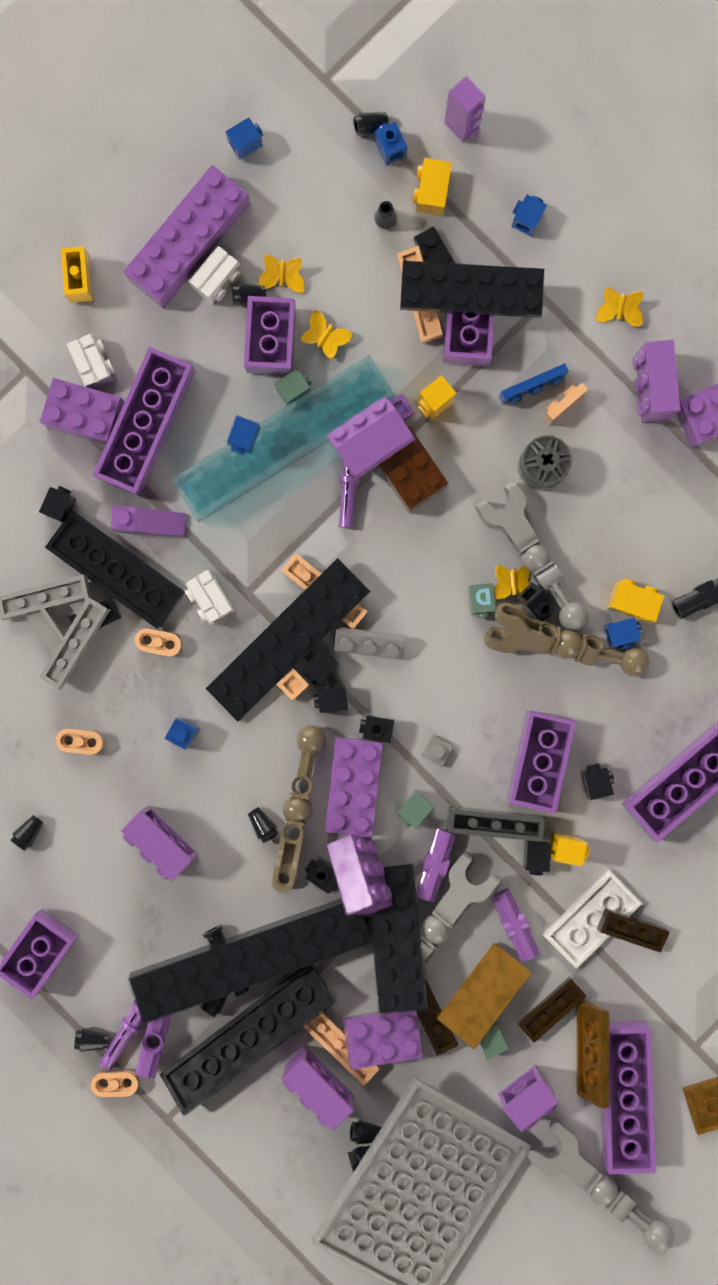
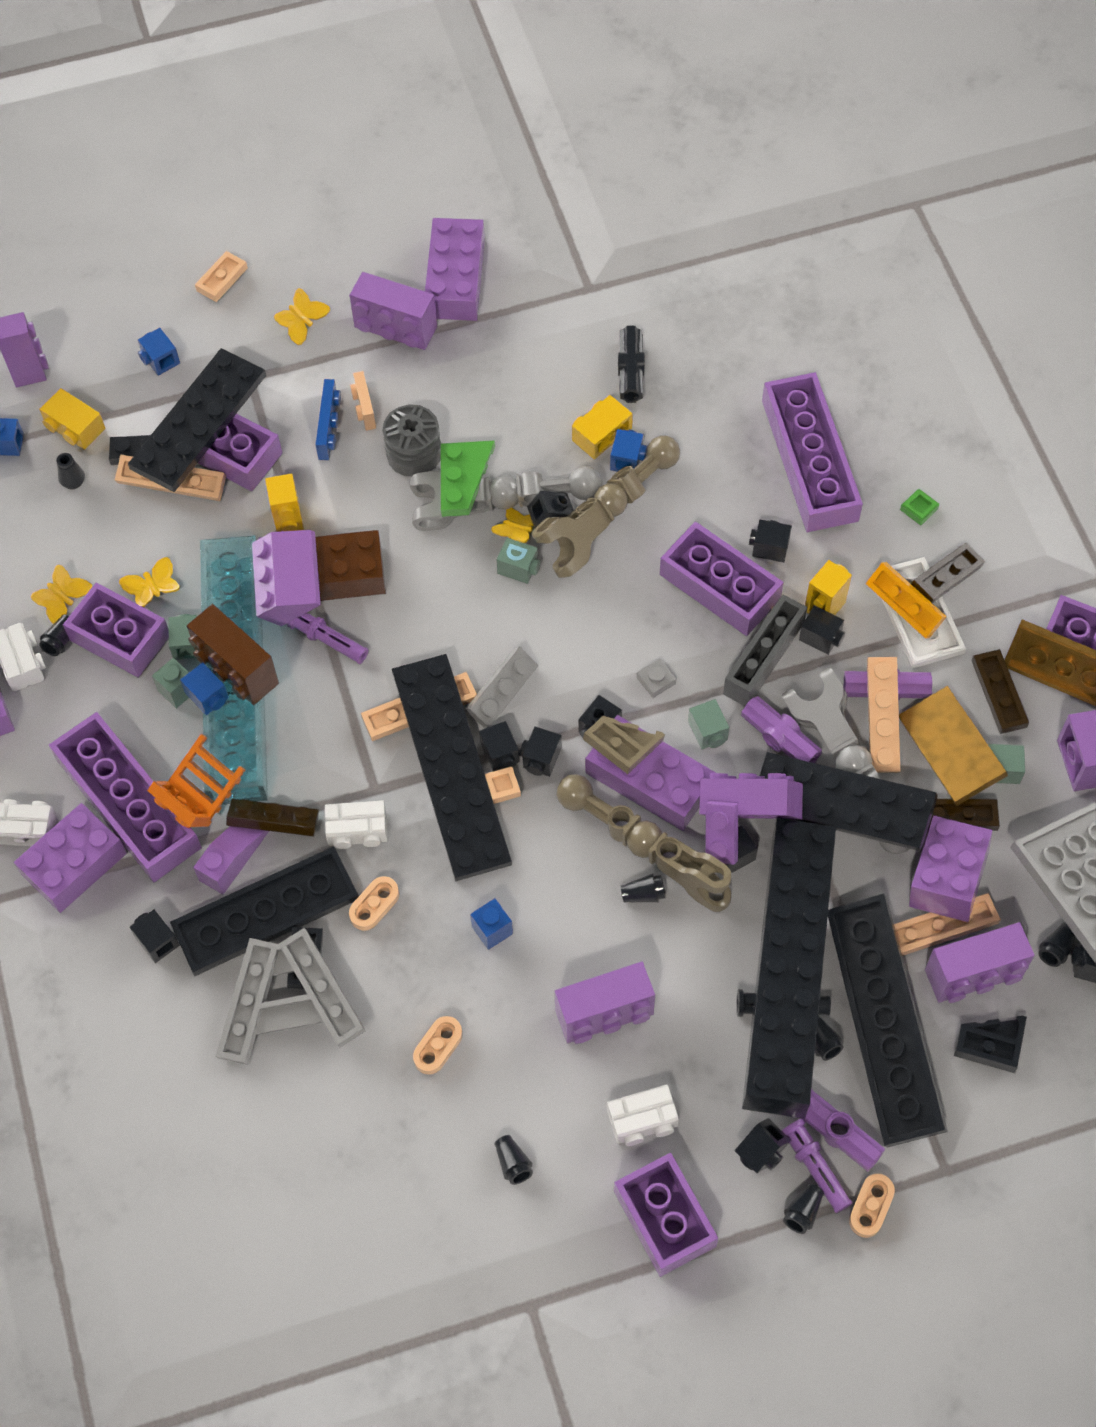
camera: 65 degrees left, 25 degrees down
none -> orange plate [147,734,245,828]
none -> sand green brick [152,658,189,709]
none -> reddish brown brick [186,603,279,706]
none -> light nougat plate [195,251,248,302]
none -> dark brown plate [226,798,319,837]
none -> bright green wing [441,440,495,517]
none -> dark tan wing [583,716,665,774]
none -> white brick [607,1085,679,1146]
none -> medium lavender plate [706,801,738,865]
none -> black brick [734,1118,791,1173]
none -> light orange plate [866,562,947,639]
none -> light nougat plate [867,657,900,773]
none -> bright green tile [900,488,940,526]
none -> black wing [954,1015,1027,1073]

